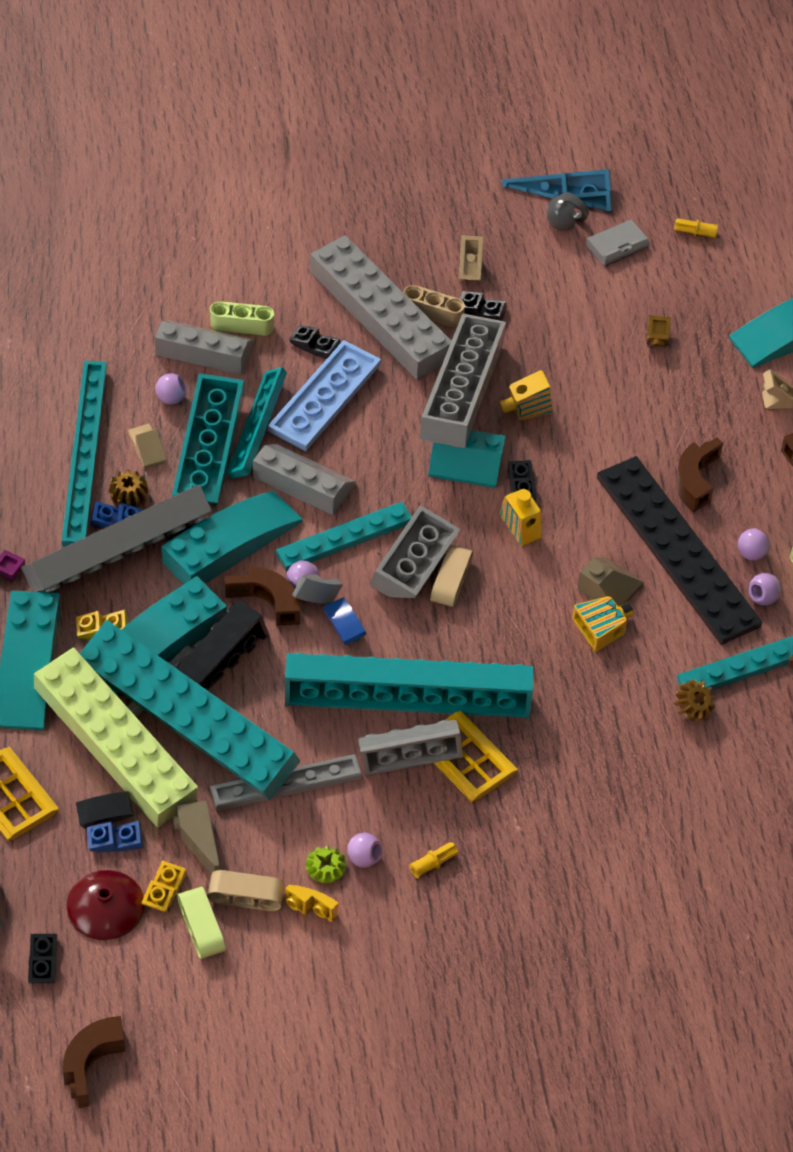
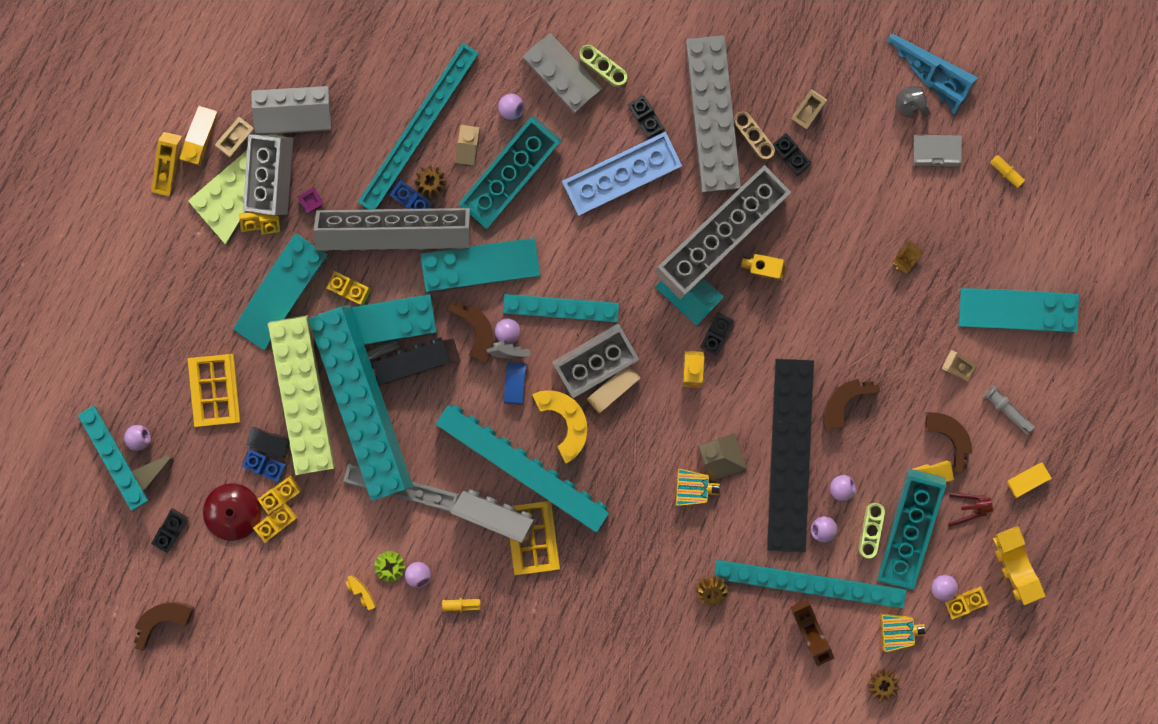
camera: 35 degrees right, 35 degrees up
dark tan slope [173,801,220,875] -> none
yellowish green beam [177,886,226,959] -> none
tan beam [207,870,285,911] -> none
teal plate [226,367,287,480] -> none
light grey slope [253,444,356,515] -> none
none -> yellow slope [257,476,302,515]
none -> yellow brick [532,391,587,463]

